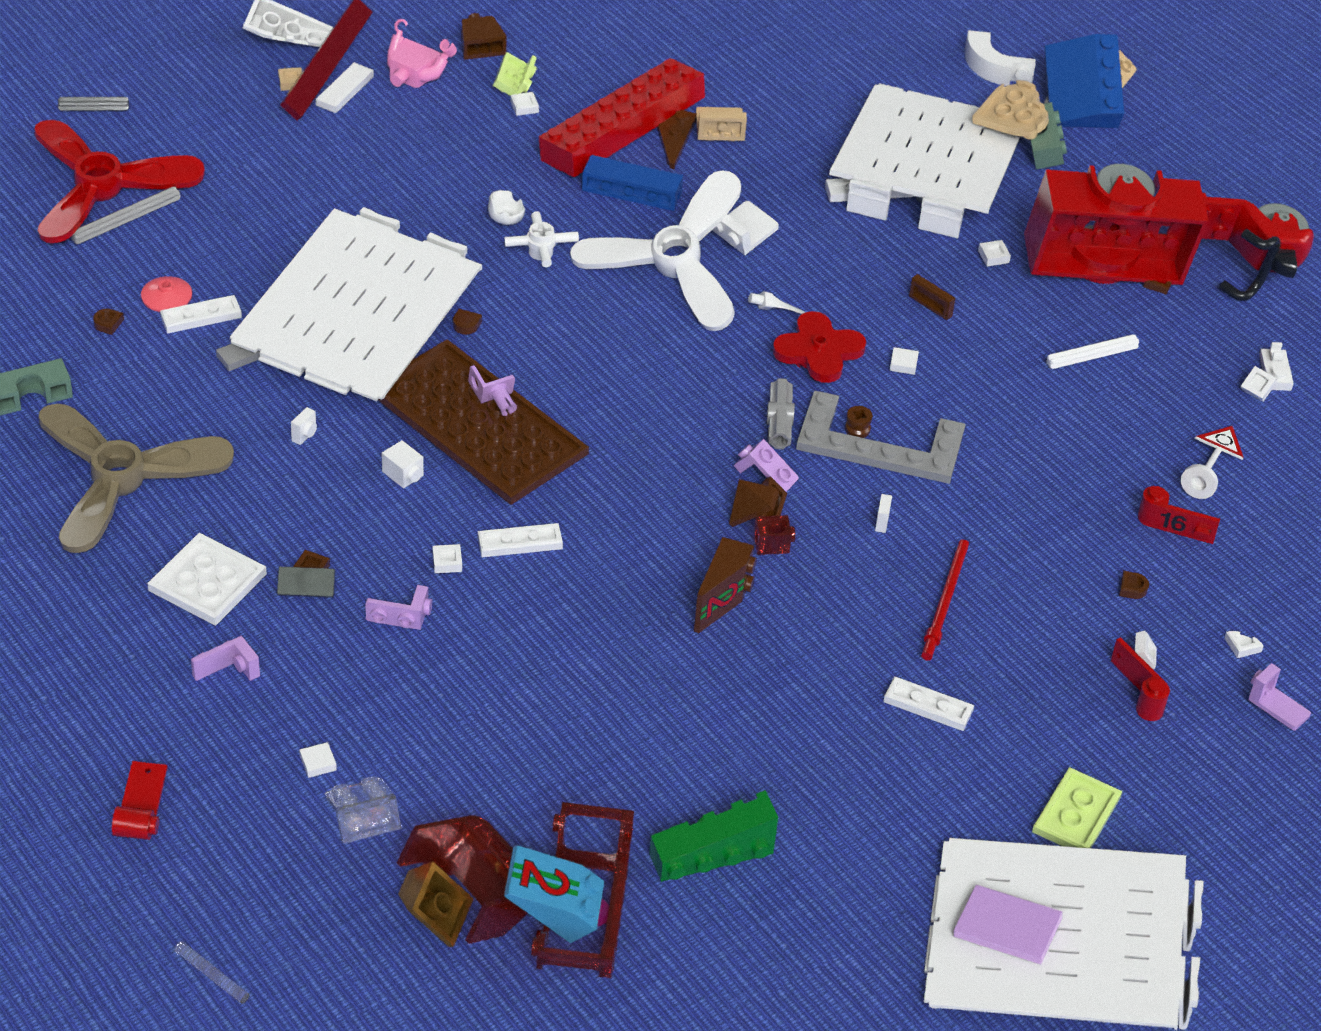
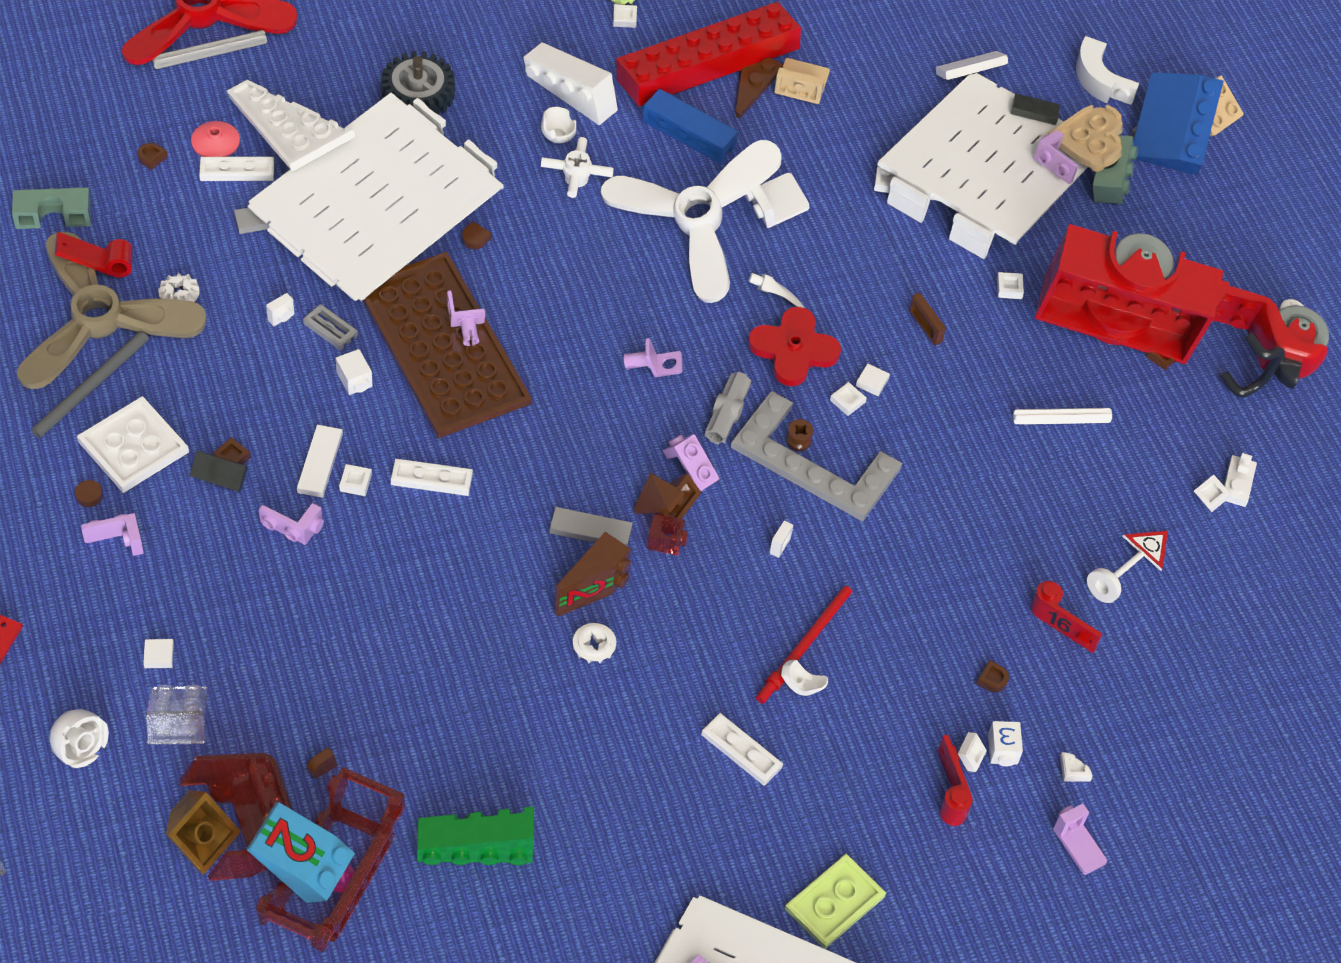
camera: 15 degrees right, 10 degrees up
none -> dark grey piece [31,331,149,438]
none -> white cylinder [49,709,109,768]
none -> red door [55,232,133,278]
none -> reddish brown tile [75,480,103,507]
none -> white gear [158,272,199,302]
none -> white wing [227,80,355,172]
none -> white tile [297,425,343,498]
none -> light grey tile [303,304,358,351]
none -> reddish brown tile [307,747,337,778]
none -> wheel [381,51,455,115]
none -> white wedge [523,42,618,125]
none -> light grey tile [550,507,633,546]
none -> white gear [573,623,616,663]
none -> lavender bracket [624,338,682,378]
none -> white hair [781,660,828,696]
none -> white tile [830,382,866,416]
none -> white tile [936,51,1008,80]
none -> white brick [988,721,1023,766]
none -> pearl dark grey tile [1011,93,1060,125]
none -> lavender bracket [1033,130,1078,184]

